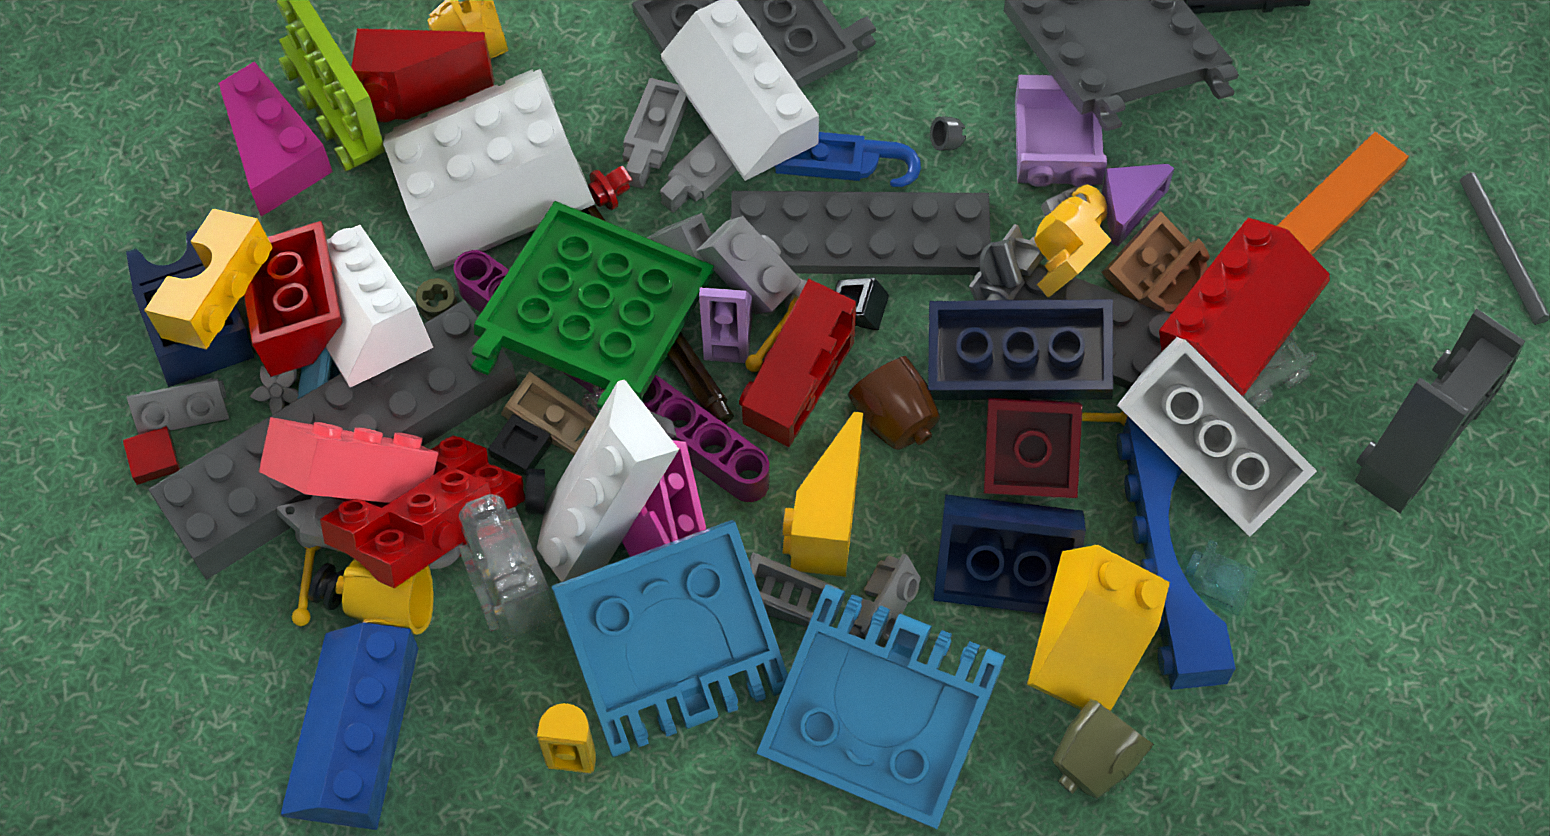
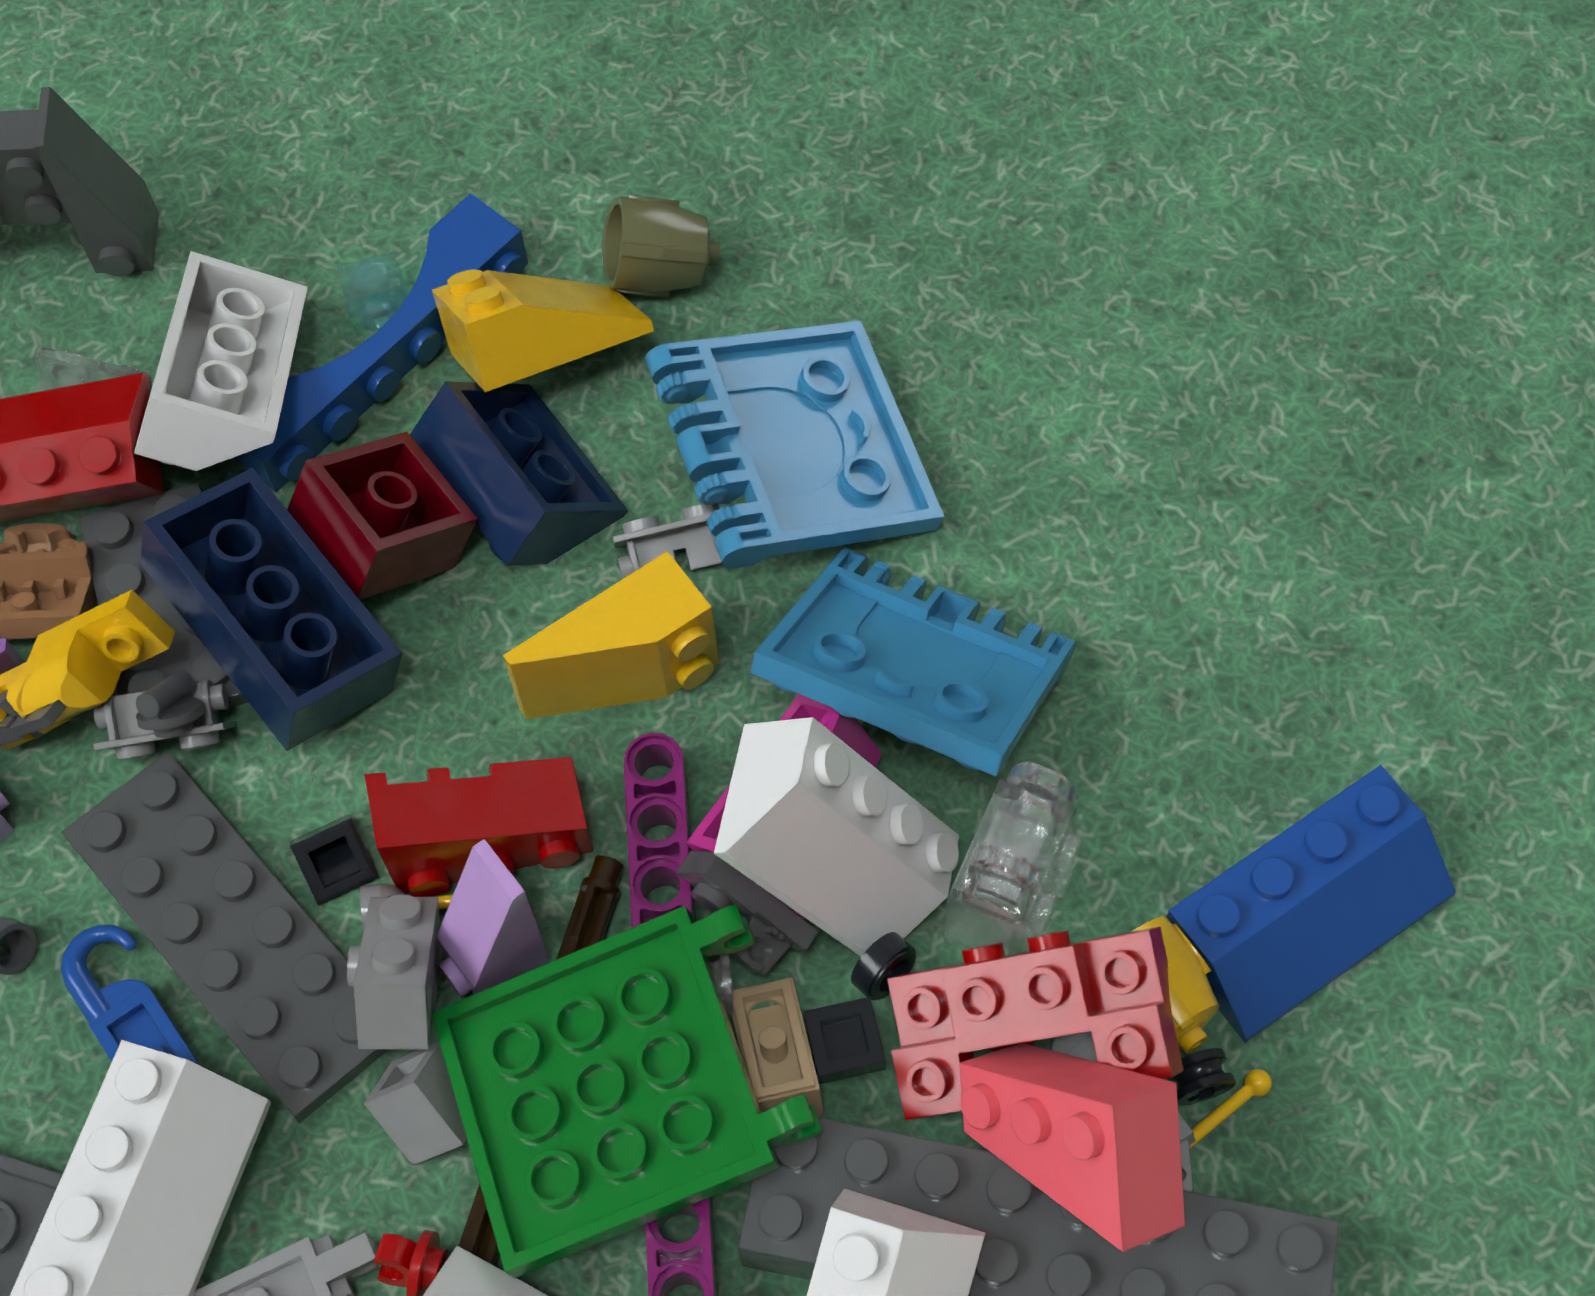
camera: 130 degrees left, 0 degrees up
yellow brick [537,703,596,773] -> none
light grey hinge [660,133,737,213] -> none
light grey slope [748,552,839,627] -> none
reddish brown helmet [848,356,940,450] -> none

